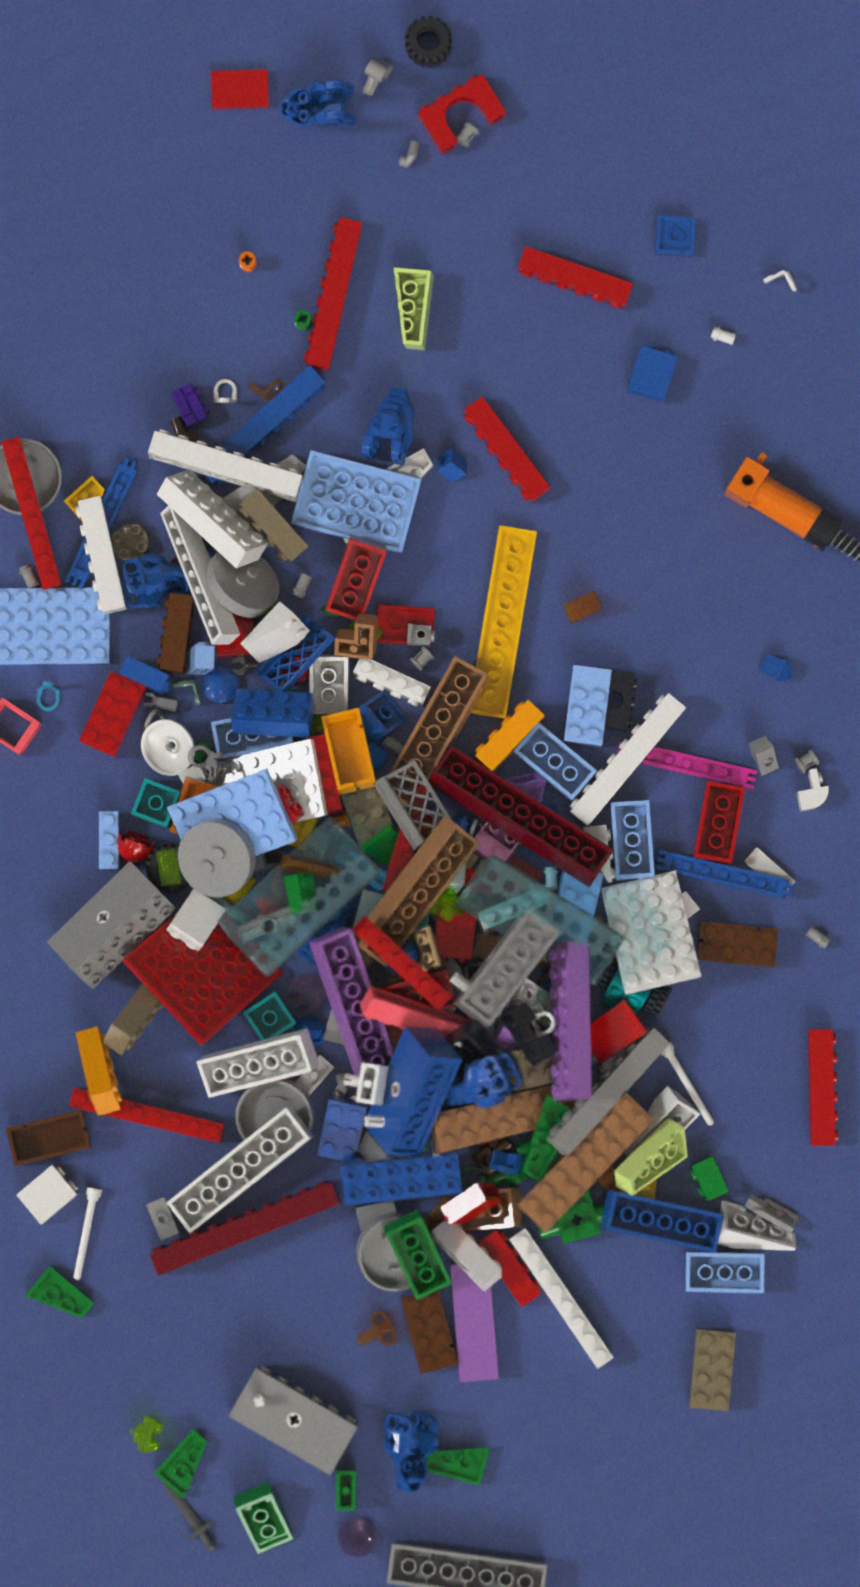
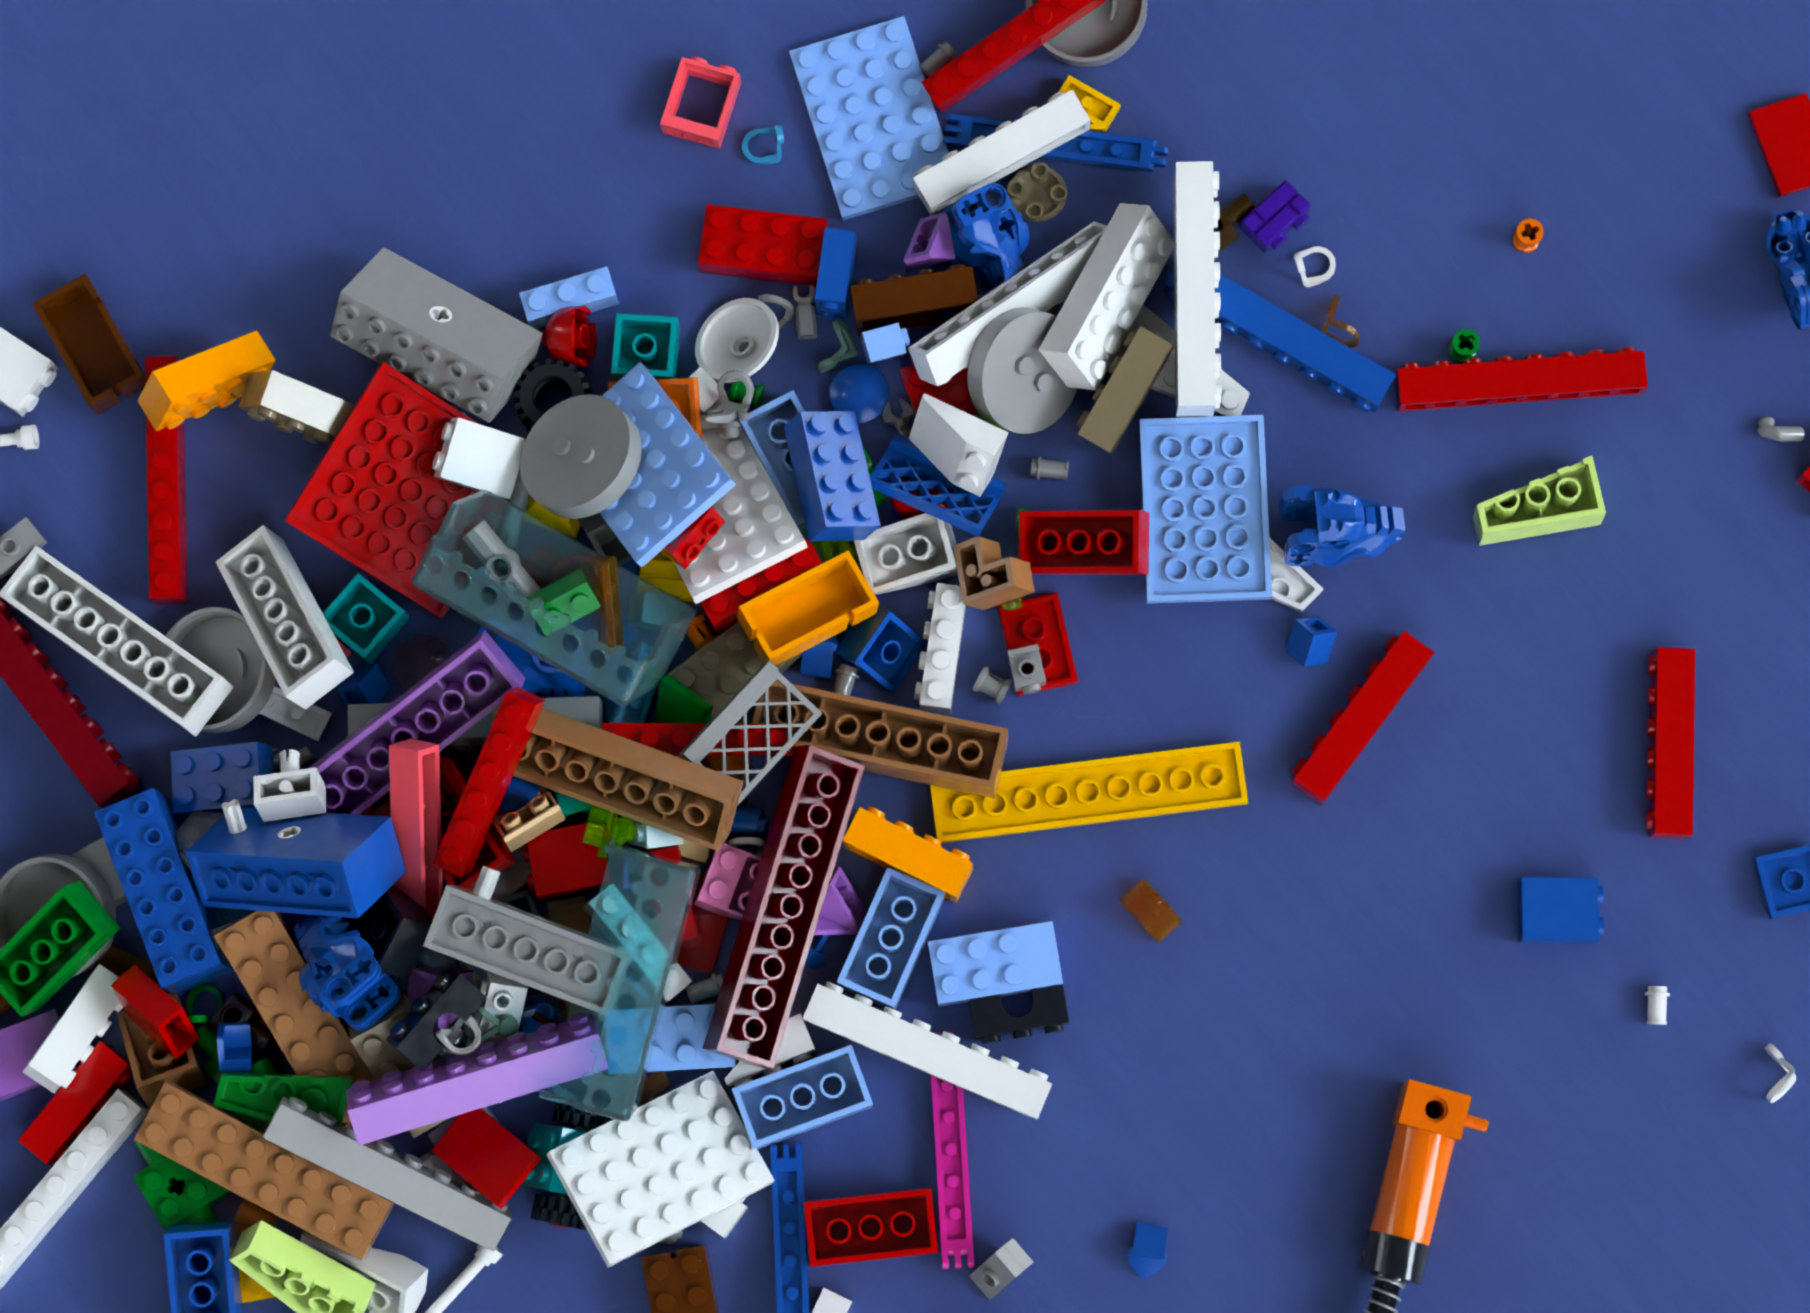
camera: 80 degrees right, 5 degrees down
clear neon green hips [156,849,181,887] -> none
none -> medium lavender slope [903,212,955,272]

